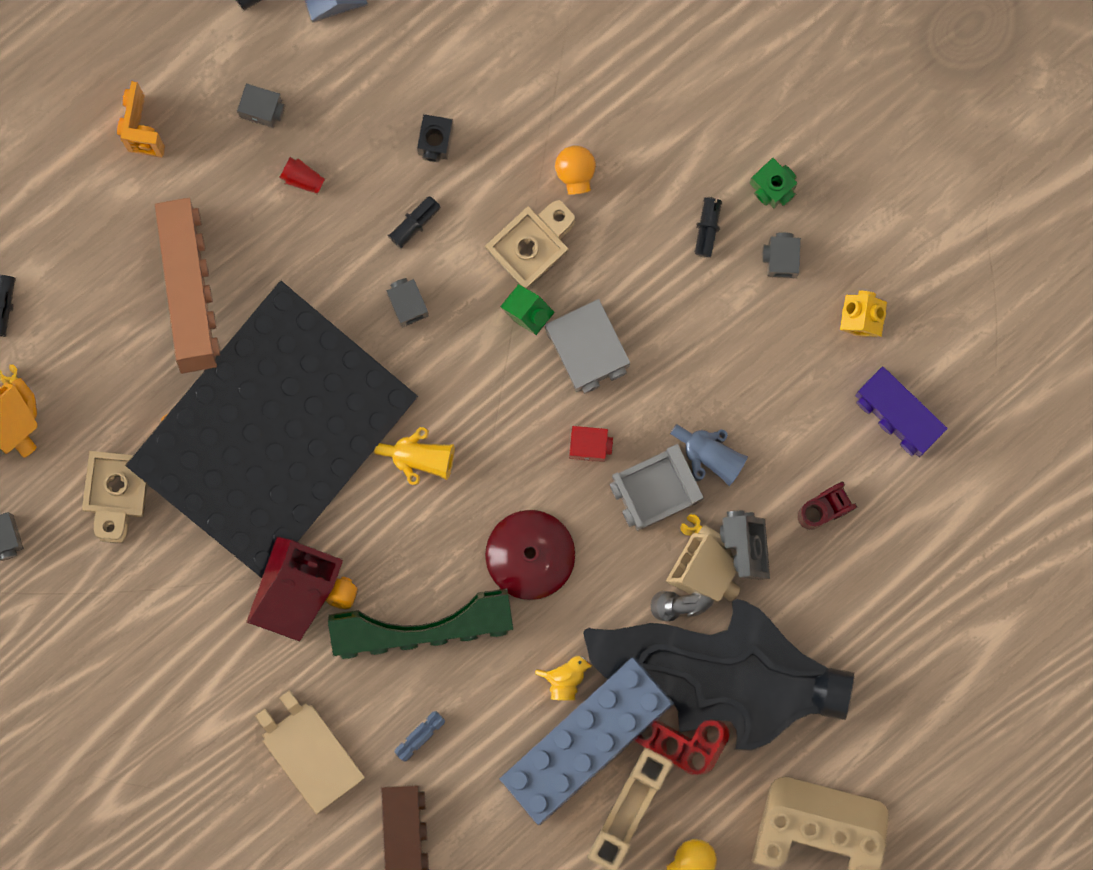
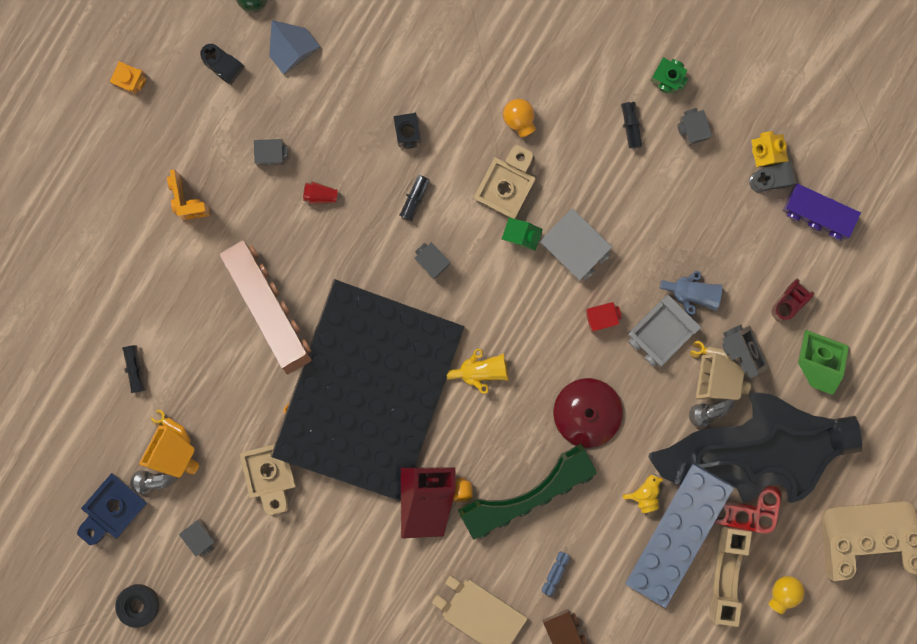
camera: 20 degrees left, 5 degrees up
none -> dark grey piece [749,161,797,192]
none -> bright green slope [798,330,849,395]

